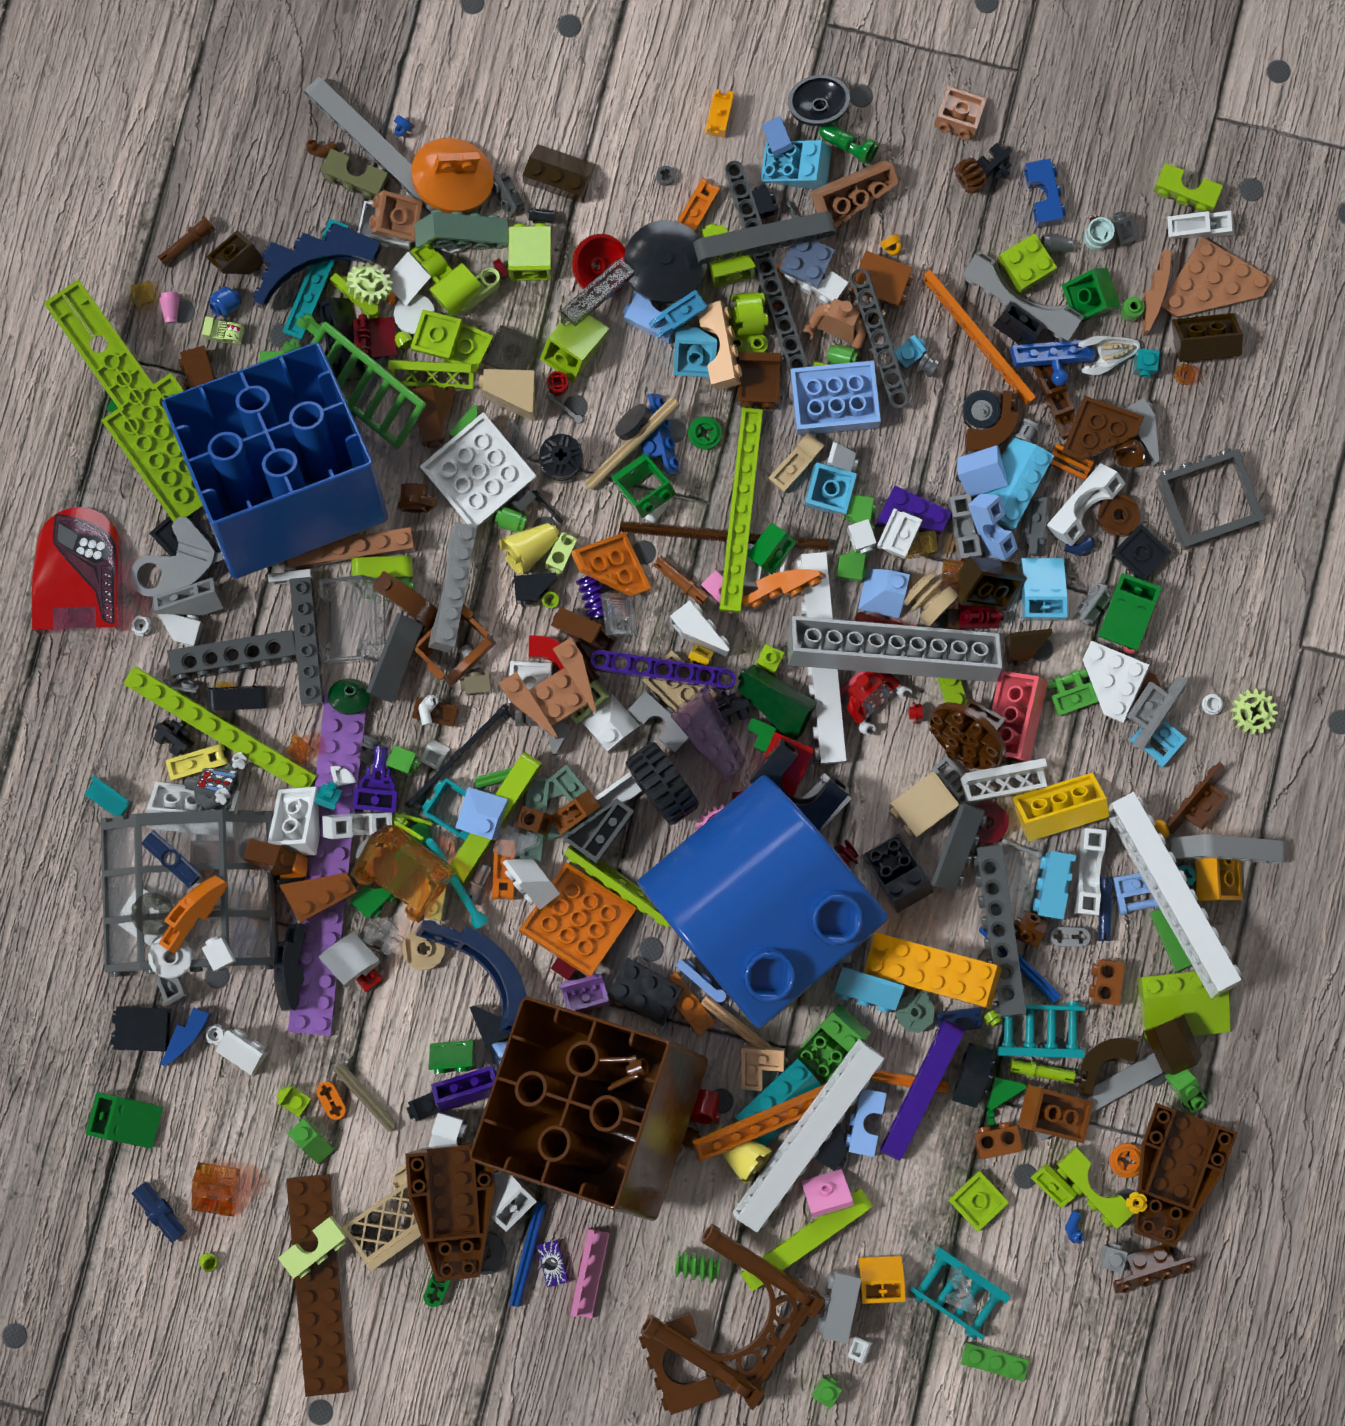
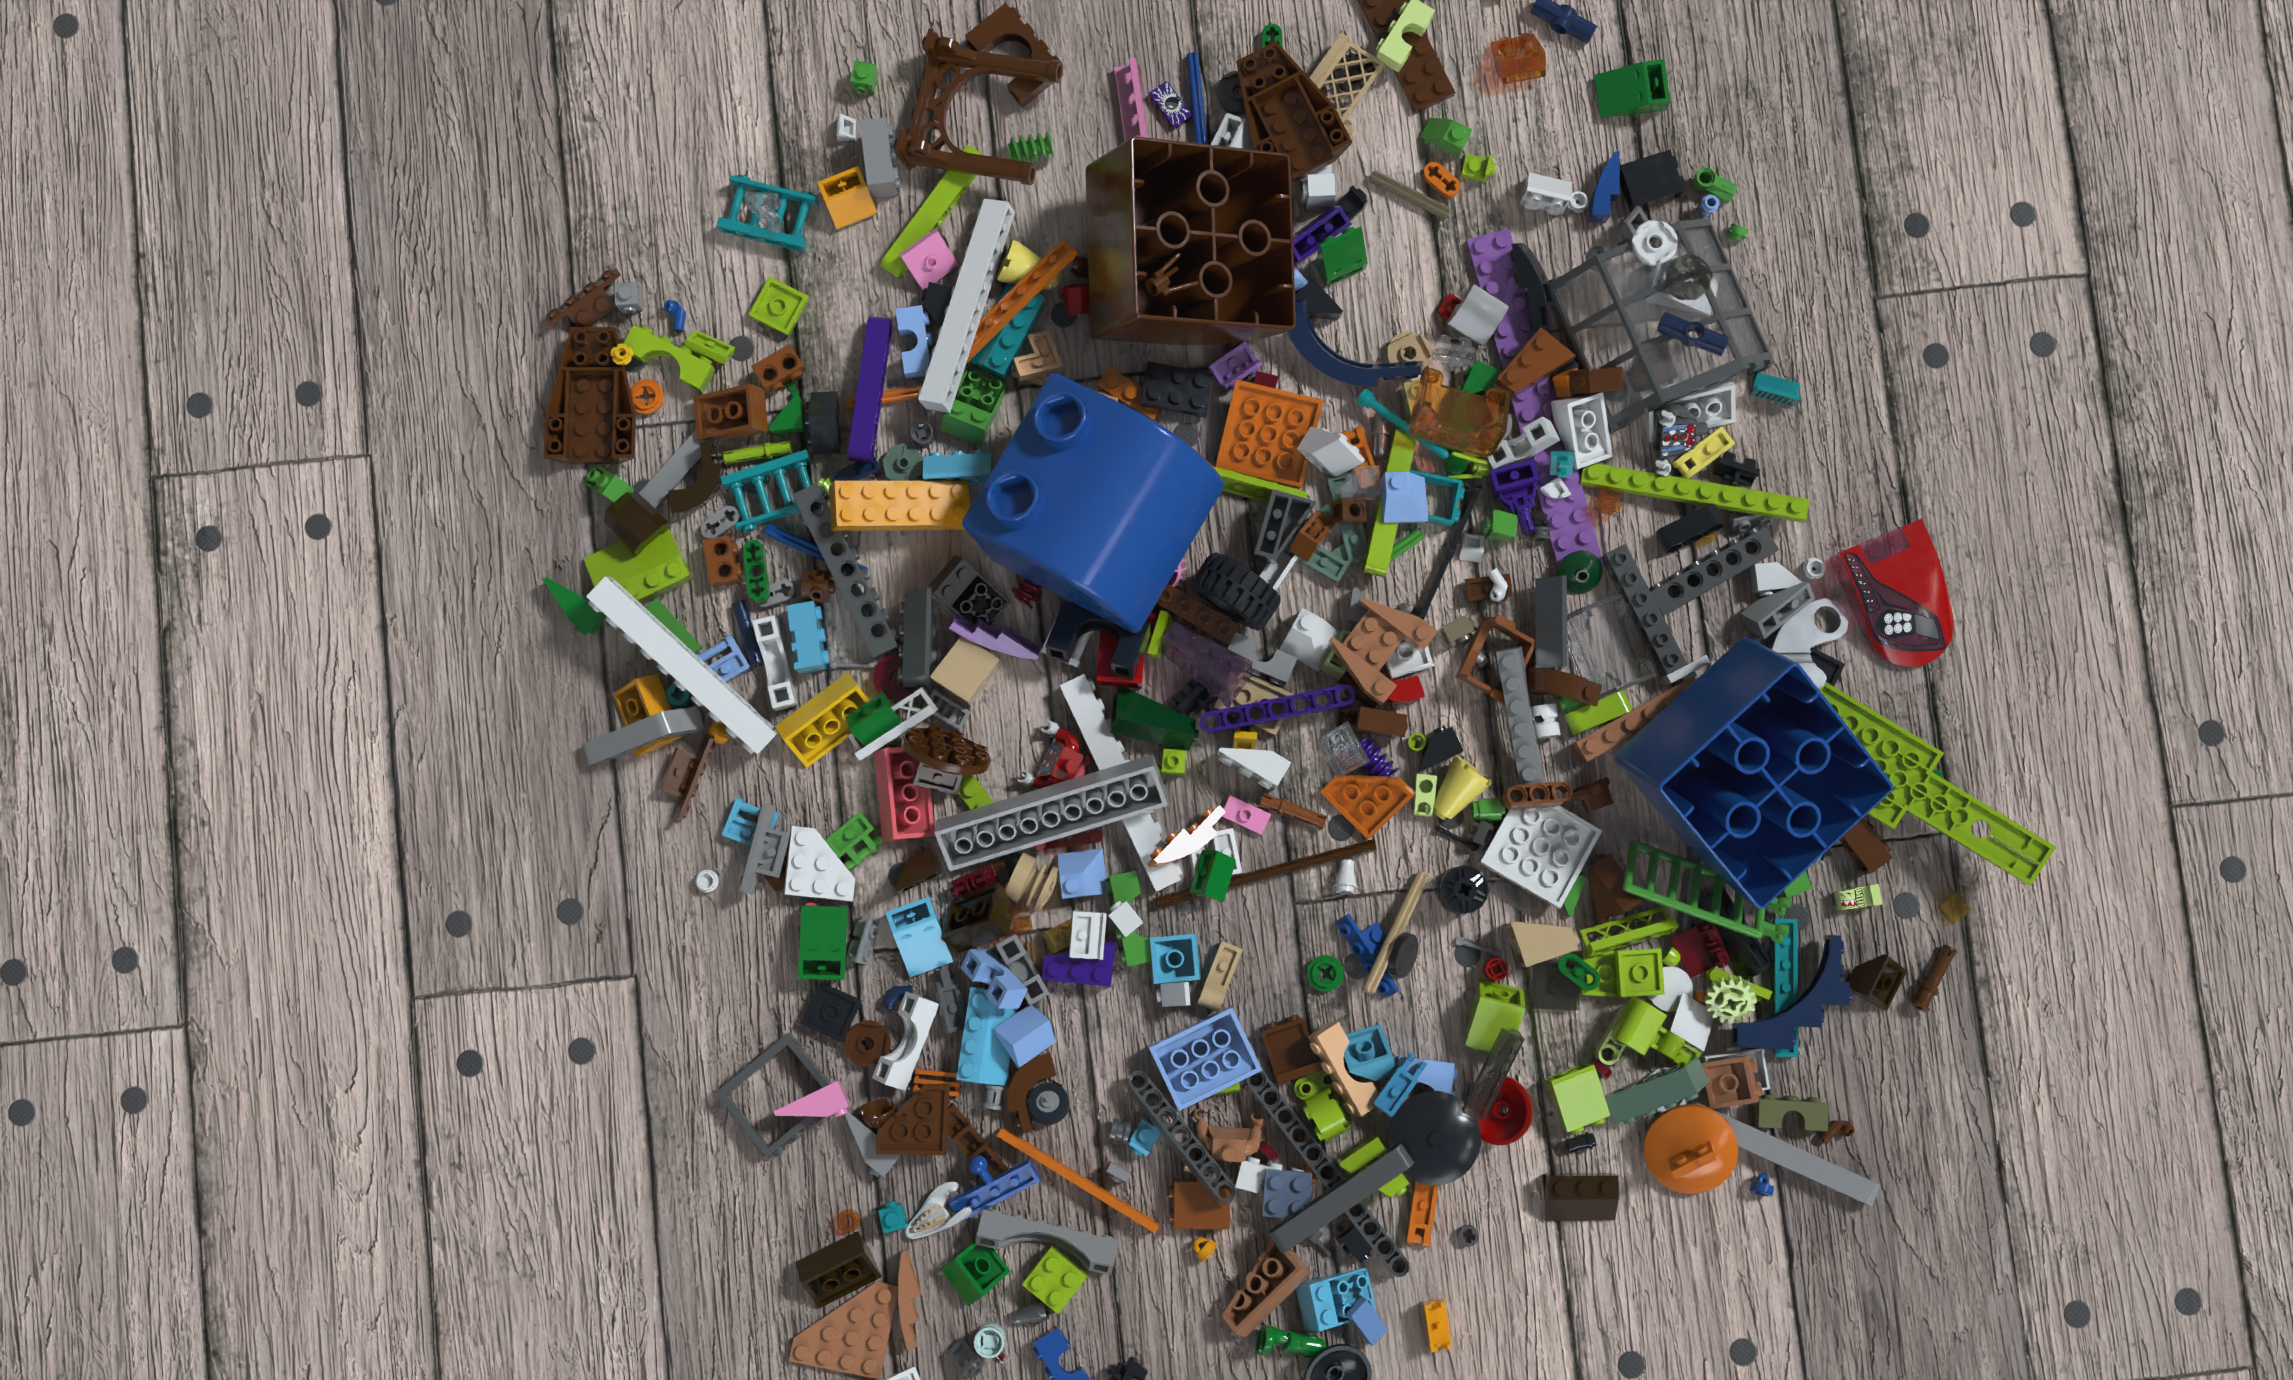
camera: 160 degrees right, 0 degrees up
orange slope [158,875,228,954] -> none
bright pink cone [159,292,180,323] -> none
white brick [202,936,236,972] -> none
blue head [209,286,241,318] -> none
dark grey hinge [492,172,525,218] -> none
green window [611,453,676,518] -> none
lime plate [719,407,763,613] -> none
green piece [746,718,776,753] -> none
bright green brick [827,344,859,365] -> none
red plate [908,702,923,724] -> none
reddish brown gear [954,157,987,194] -> none
bright green plate [961,1342,1029,1382] -> none
black brick [993,301,1044,345] -> none
bright green brick [1120,297,1144,322] -> none
yellowish green gear [1230,689,1278,735] -> none
none -> green slope [543,576,607,636]
none -> light grey beam [701,506,741,539]
none -> green beam [743,540,770,604]
none -> bright pink slope [773,1080,851,1118]
none -> green panel [845,692,901,746]
none -> flat silver wheel [910,421,935,447]
none -> medium lavender slope [948,613,1040,660]
none -> light grey plate [1106,1161,1131,1183]
none -> lime tile [1147,610,1173,659]
none -> reddish brown bracket [1157,584,1239,644]
none -> dark red tile [1259,1140,1279,1162]
none -> dark orange beam [1502,782,1572,810]
none -> white wheel [1531,704,1561,739]
none -> green plate [1558,953,1600,991]
none -> bright green piece [1690,167,1737,204]
none -> light blue pin [1698,195,1719,217]
none -> bright green plate [1726,223,1748,242]

